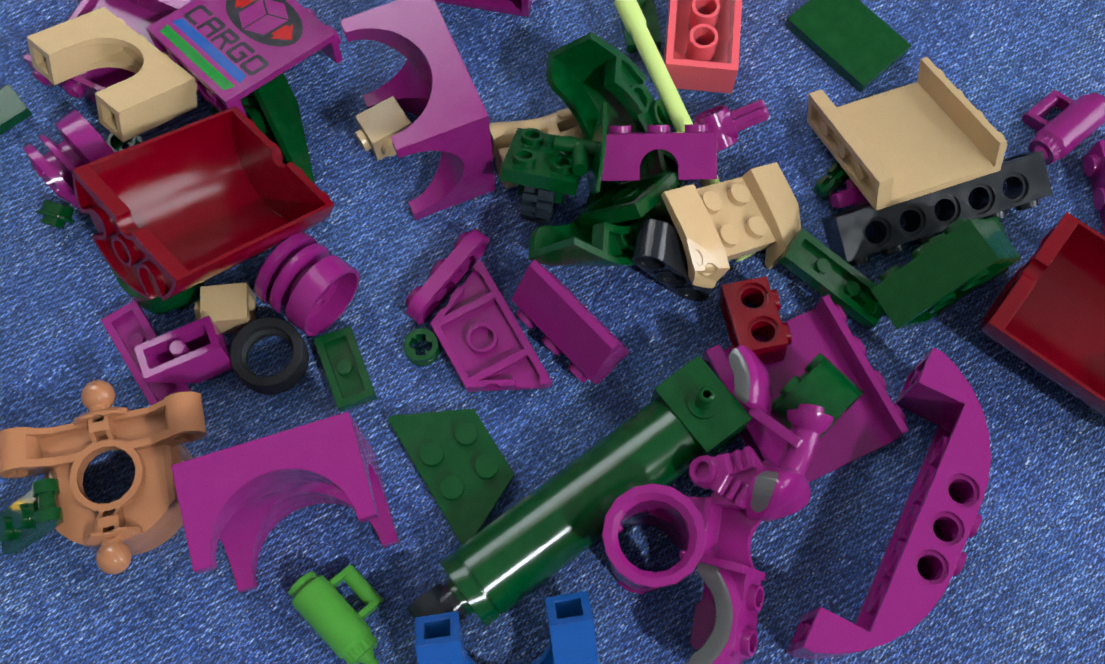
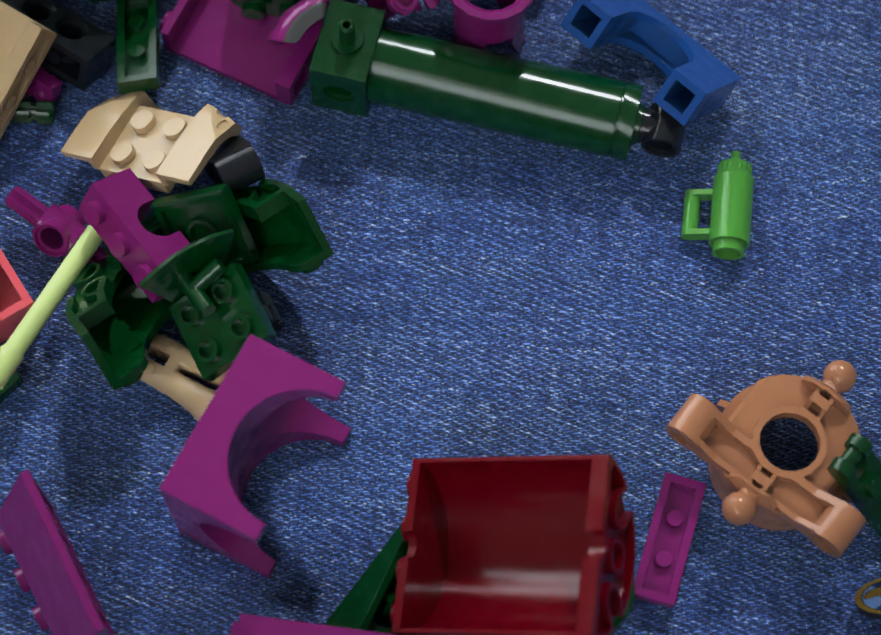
camera: 130 degrees left, 0 degrees up
magenta slope [134,315,232,383] -> none
magenta piece [171,411,400,593] -> none
black tyre [229,317,309,395] -> none
magenta wheel [255,232,360,336] -> none
dark green plate [314,326,377,413] -> none
tan brick [355,96,411,161] -> none
dark green wing [388,408,515,545] -> none
dark green bush [404,328,440,367] -> none
magenta plate [405,229,490,325] -> none
magenta wing [430,260,552,392] -> none
magenta slope [511,260,630,384] -> none
dark red brick [719,276,792,364] -> none

